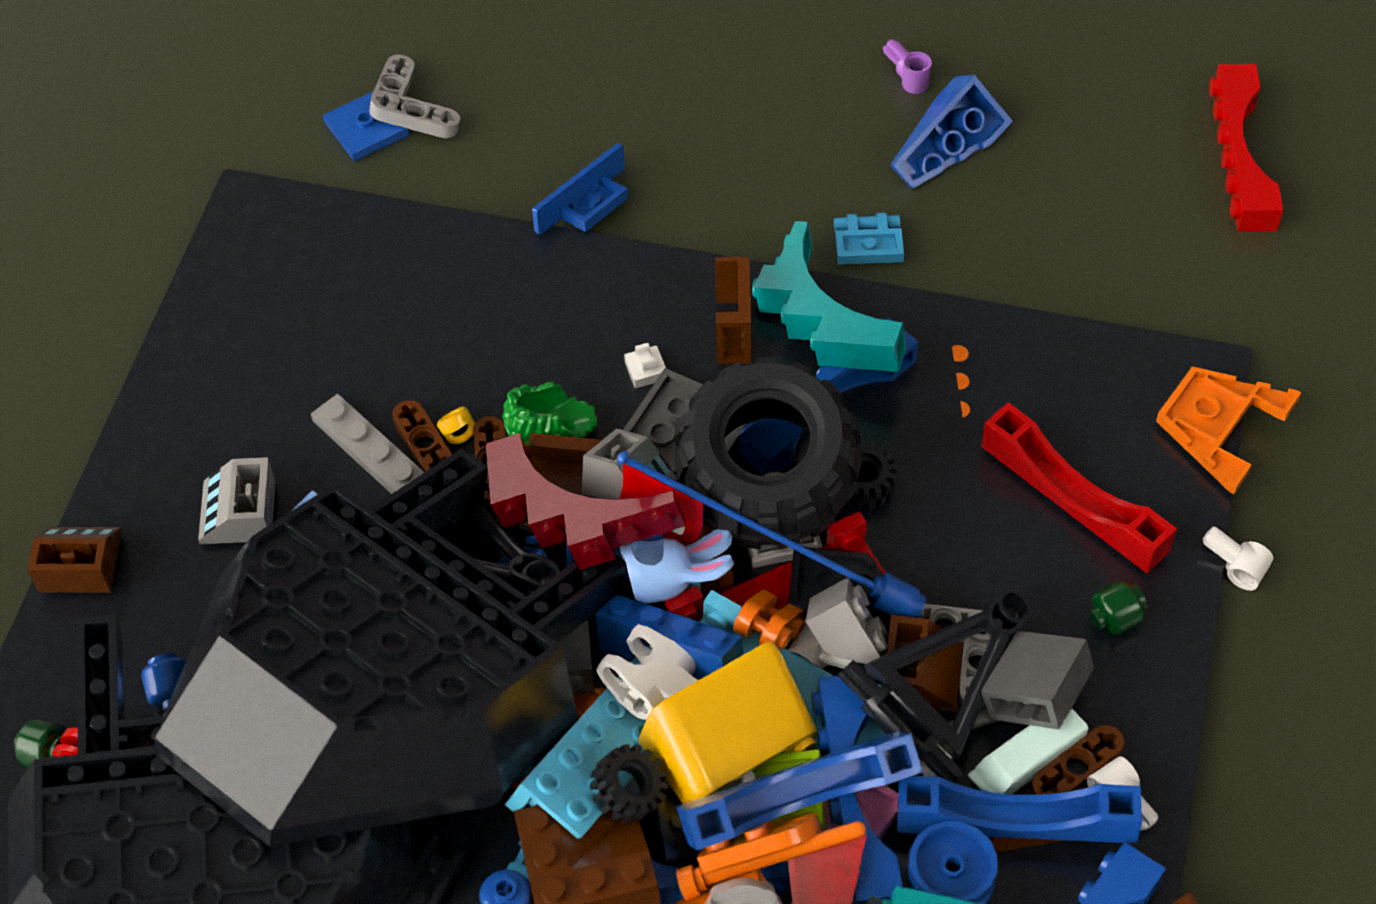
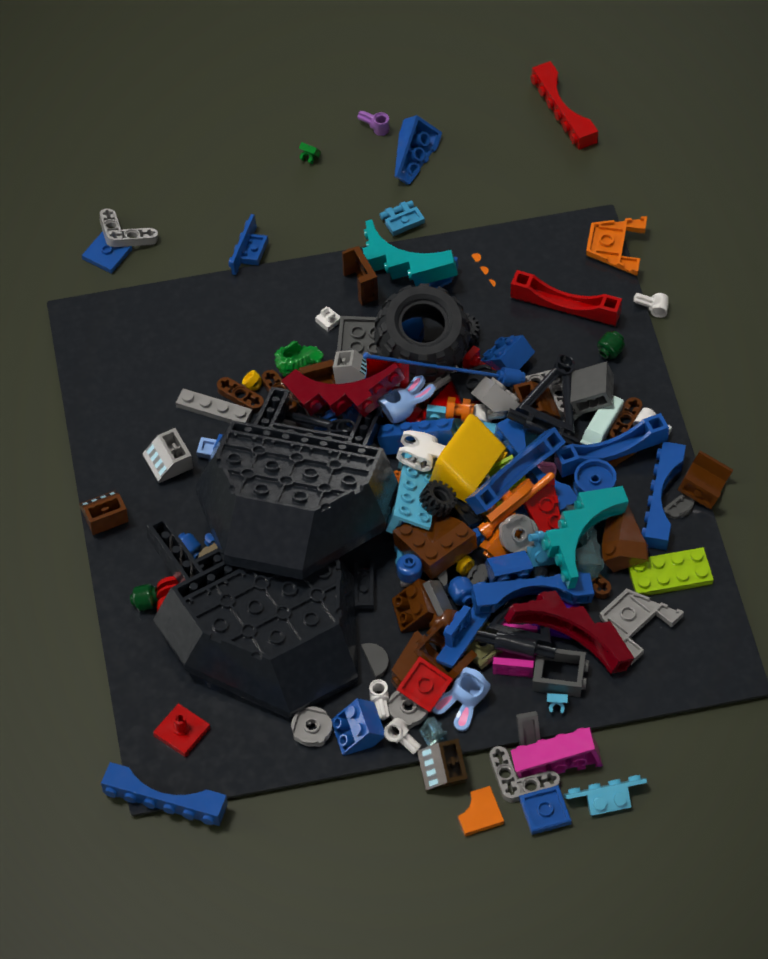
camera: 25 degrees left, 0 degrees up
none -> green tile [299,142,322,164]
none -> blue slope [481,335,535,371]

